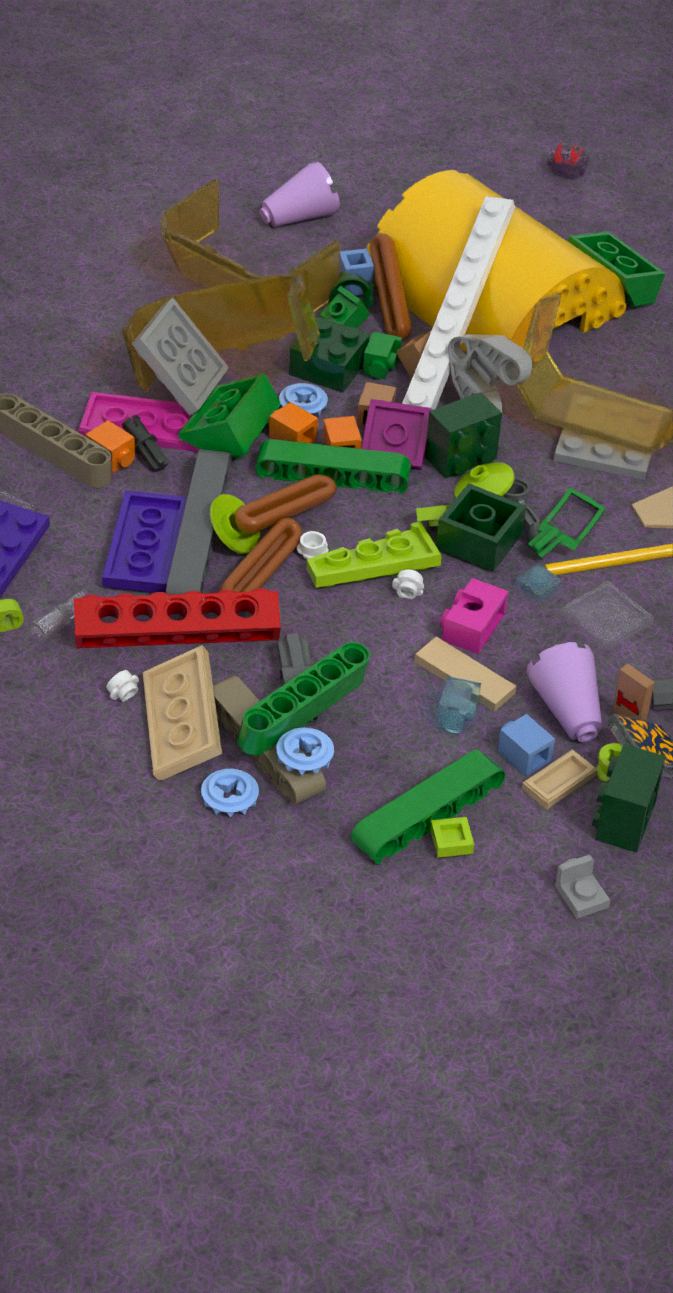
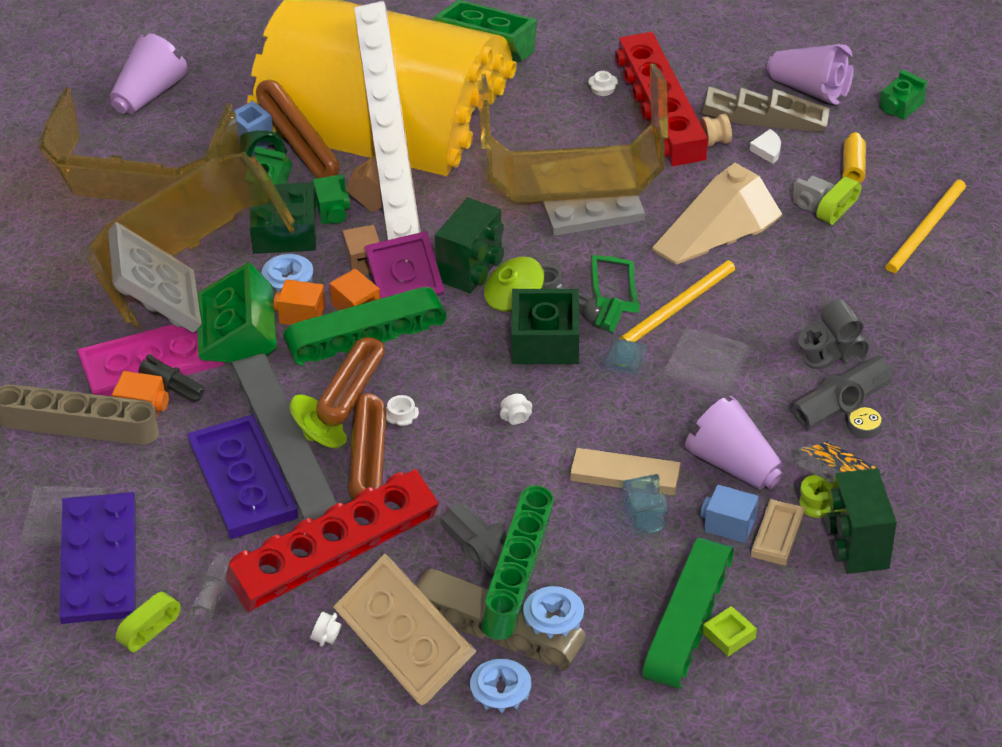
camera: 25 degrees left, 0 degrees up
lime wing [306,521,441,588] -> none
lime plate [416,505,450,526] -> none
dark pink brick [440,578,509,654] -> none
light grey connector [448,334,532,412] -> none
light grey bracket [555,855,610,919] -> none
medium nougat tile [611,664,654,724] -> none

